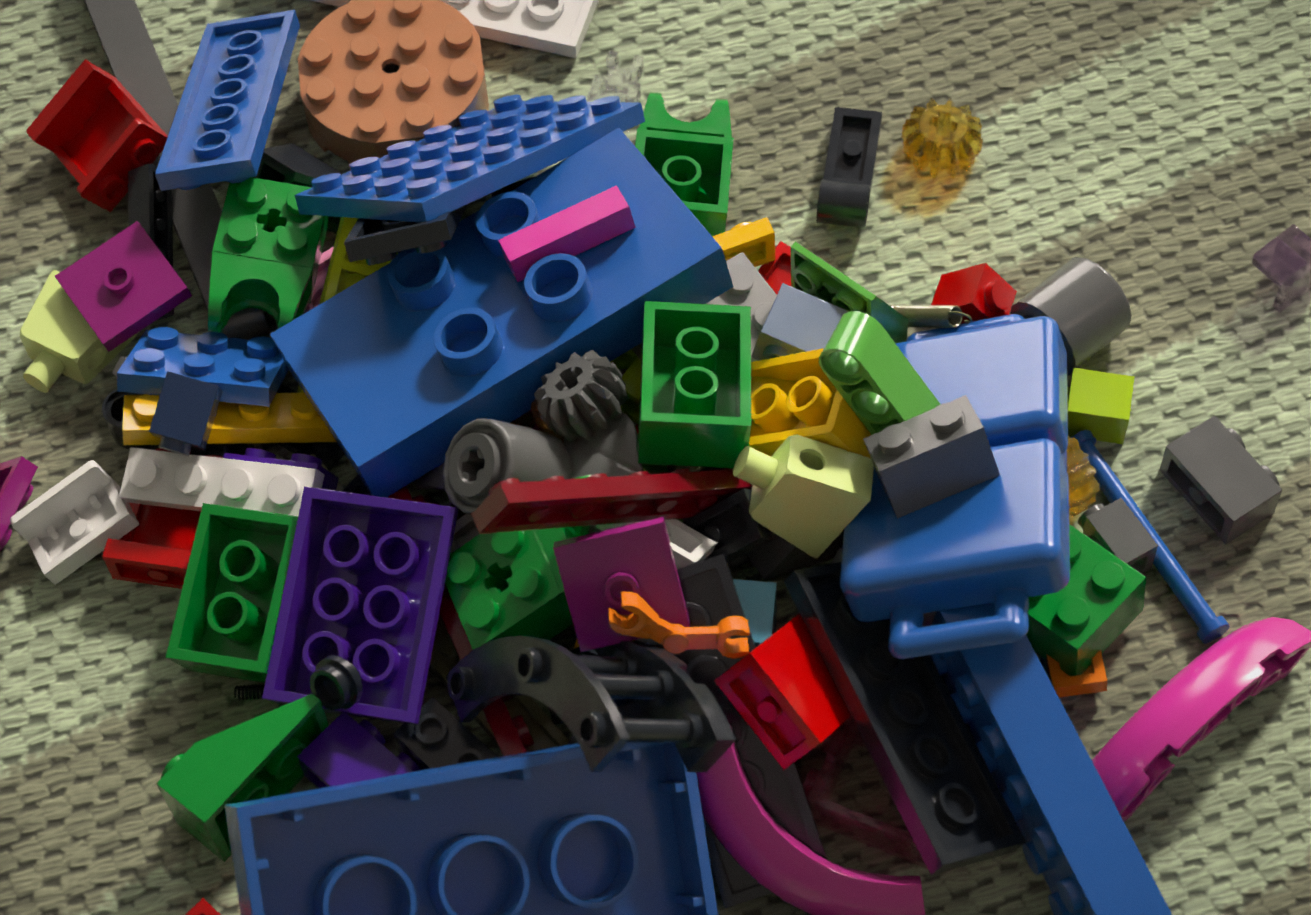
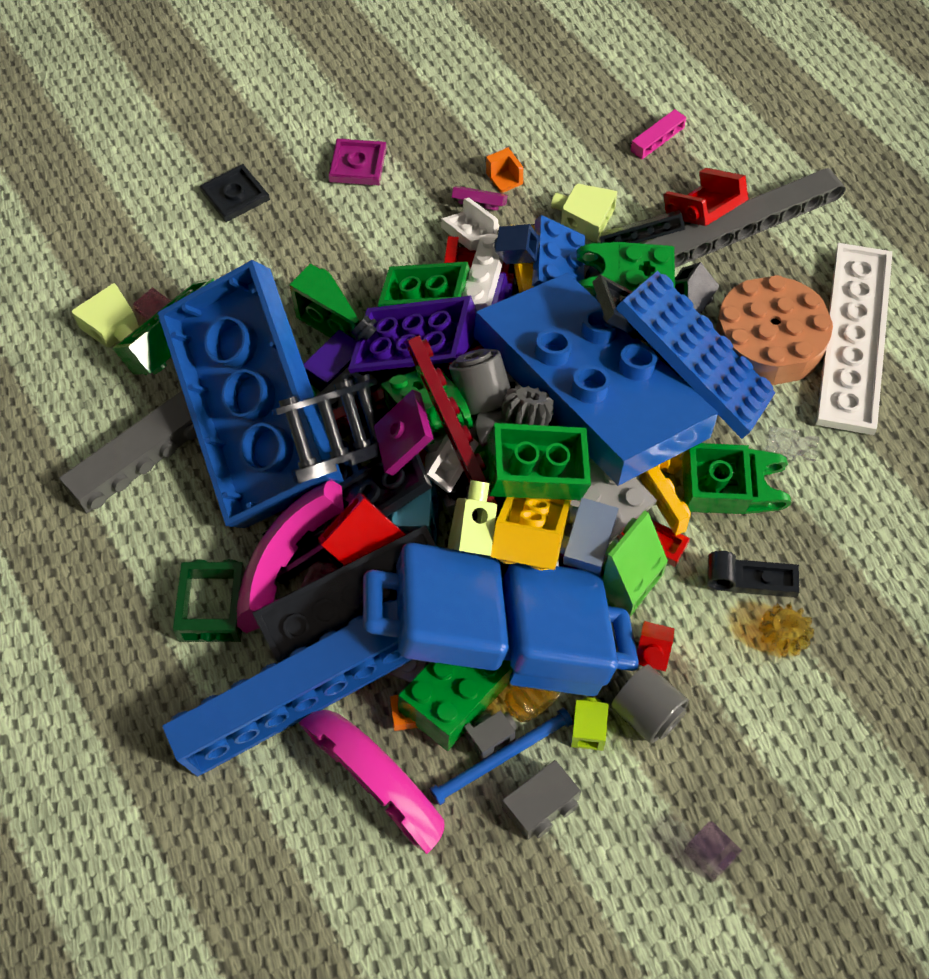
camera: 85 degrees right, 0 degrees up
magenta plate [55,221,192,352] -> none
blue plate [155,10,300,191] -> none
dark pink piece [498,185,636,282] -> none
orange piece [608,592,750,659] -> none
bright green beam [819,311,940,435] -> none
dark grey brick [863,395,1000,519] -> none
olive piece [890,305,972,328] -> none

